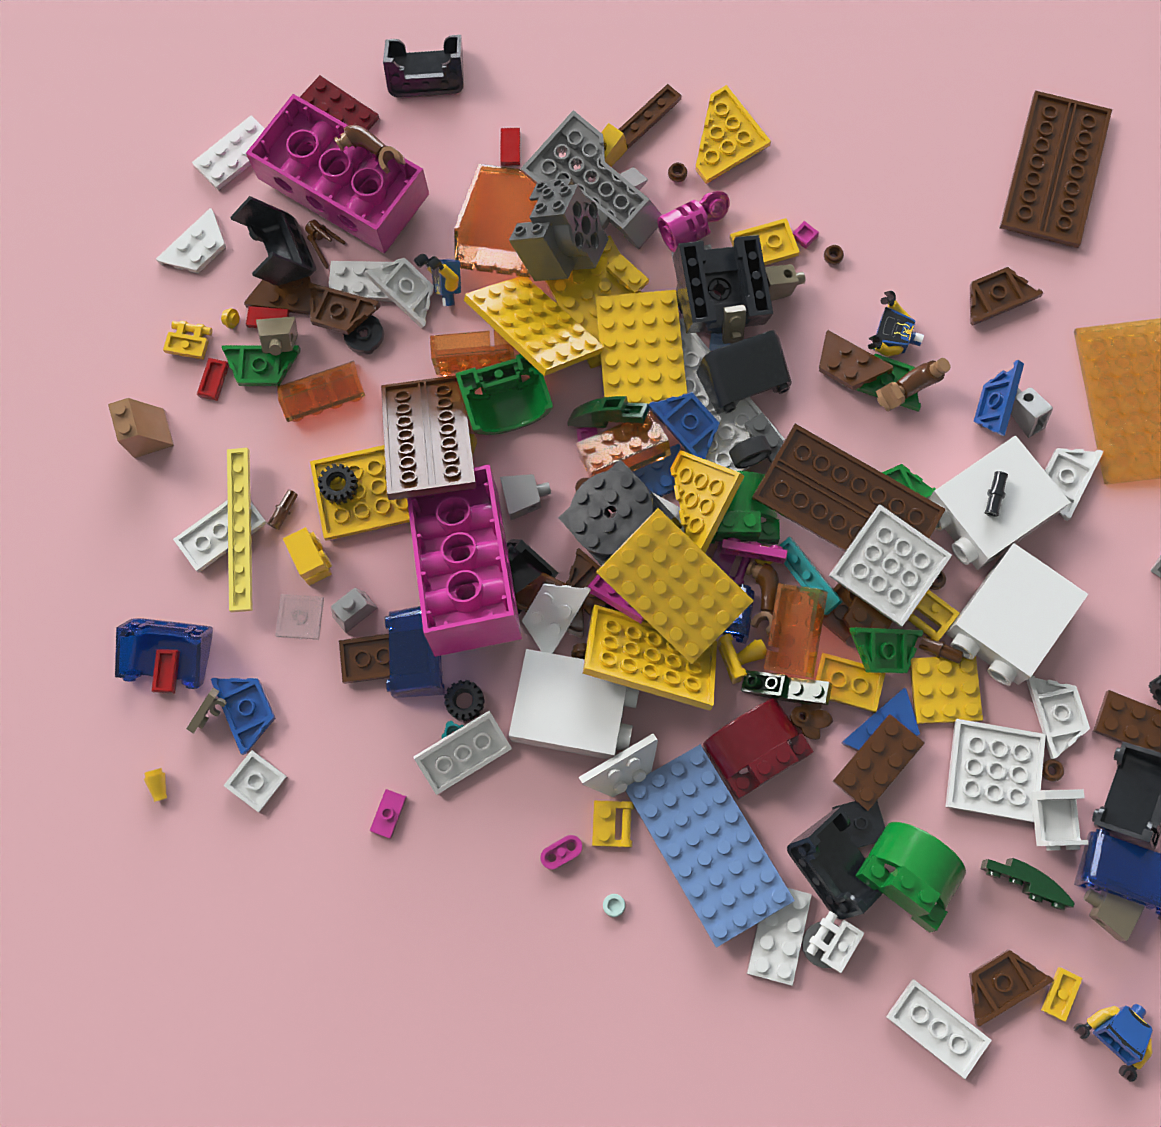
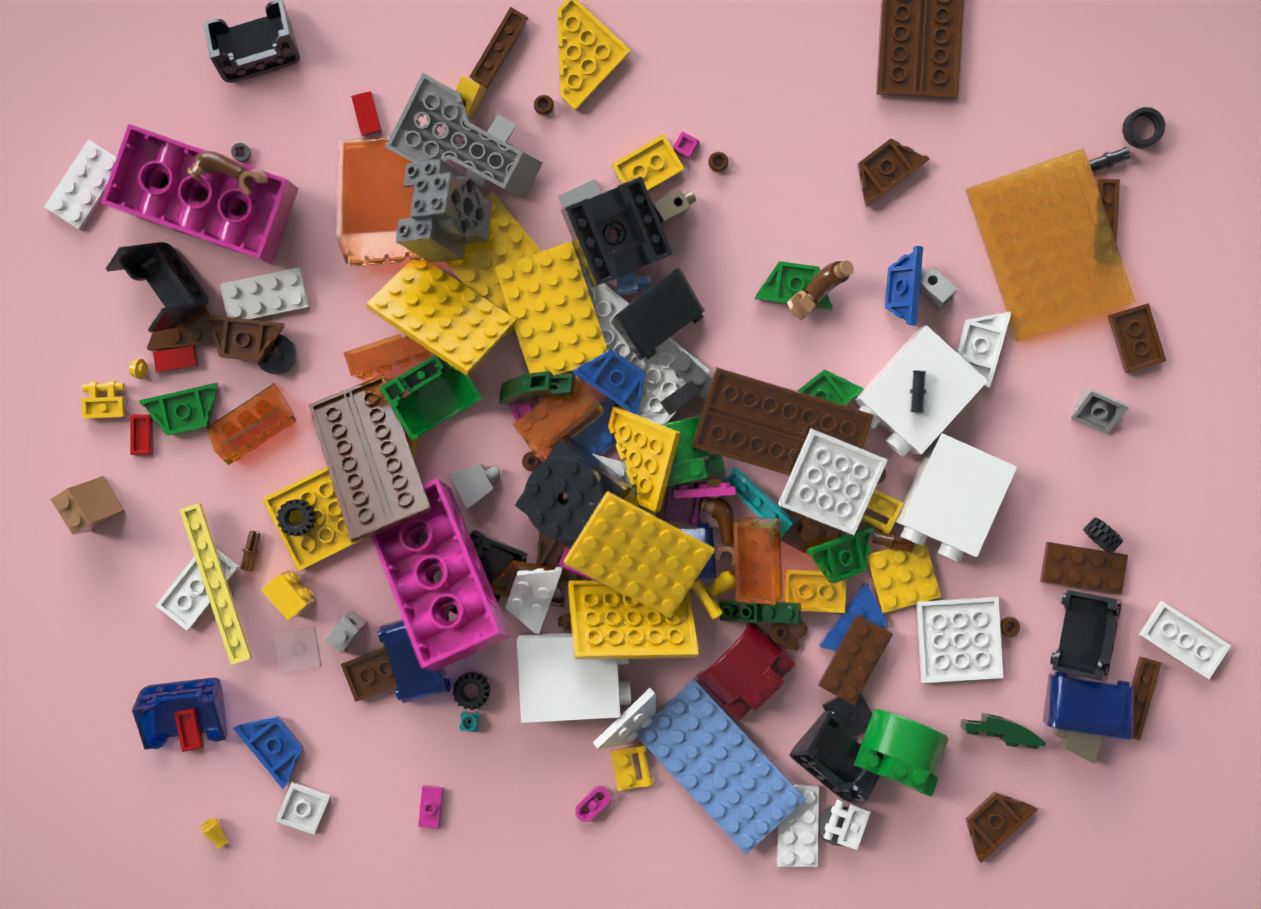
camera: 20 degrees left, 15 degrees up
white wing [156,208,226,274] -> none
dark tan plate [186,688,227,734] -> none
dark tan torso [256,317,298,355] -> none
dark red plate [300,75,380,131] -> none
reddish brown plant [305,219,346,269] -> none
white wing [364,258,434,328] -> none
white plate [413,711,512,795] -> none
torso [414,254,461,306] -> none
light aqua tile [603,894,625,917] -> none
yellow plate [606,254,649,293] -> none
dark pink cylinder [657,191,730,252] -> none
dark tan plate [722,305,746,344] -> none
reddish brown wing [819,330,893,391] -> none
torso [868,291,924,357] -> none
white plate [886,979,992,1079] -> none
white wing [1026,676,1090,759] -> none
white panel [1031,789,1089,851] -> none
yellow plate [1041,967,1083,1022] -> none
blue torso [1073,1004,1153,1082] -> none

